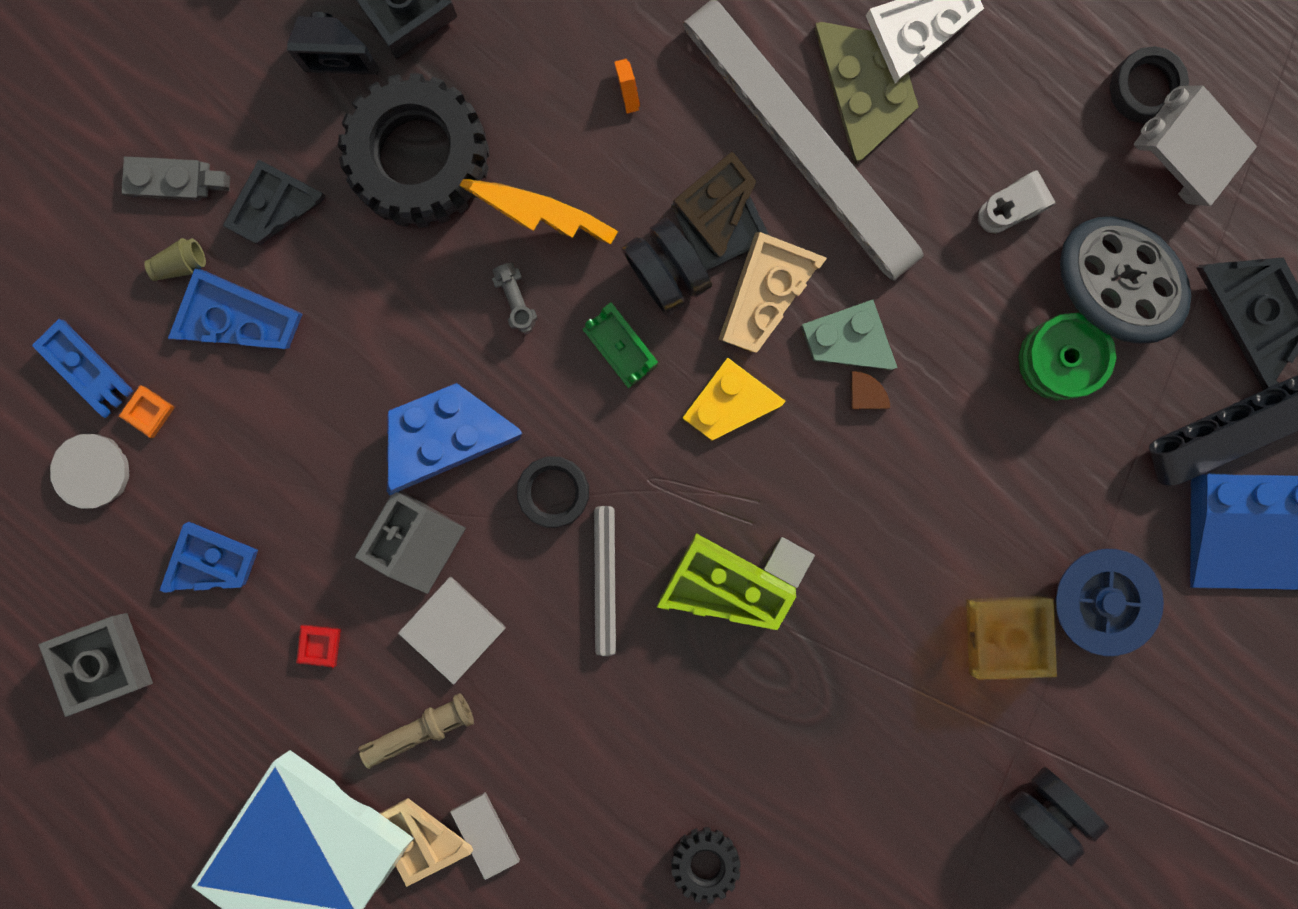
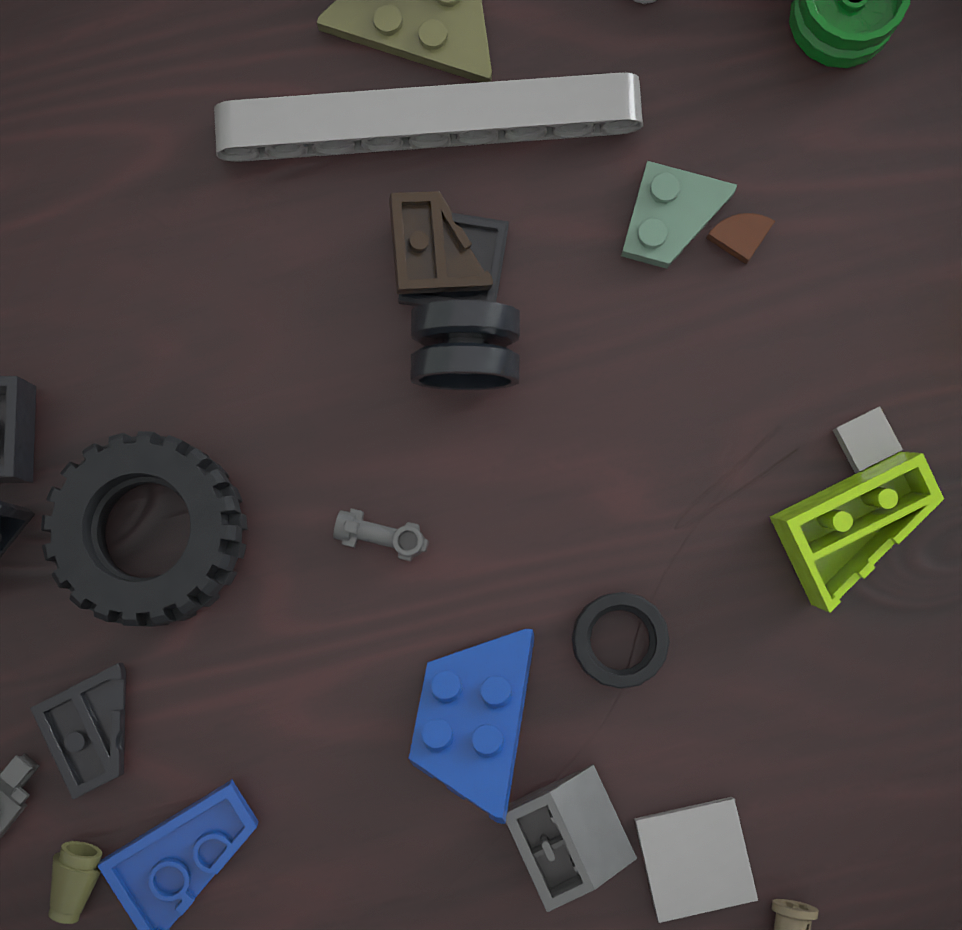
camera: 50 degrees left, 5 degrees down
light orange slope [459,179,618,244] -> none
green hinge [582,302,658,389] -> none
light grey axle [594,506,616,656] -> none
orange tile [614,59,640,113] -> none
yellow wing [682,358,786,441] -> none
tan wing [718,232,827,353] -> none

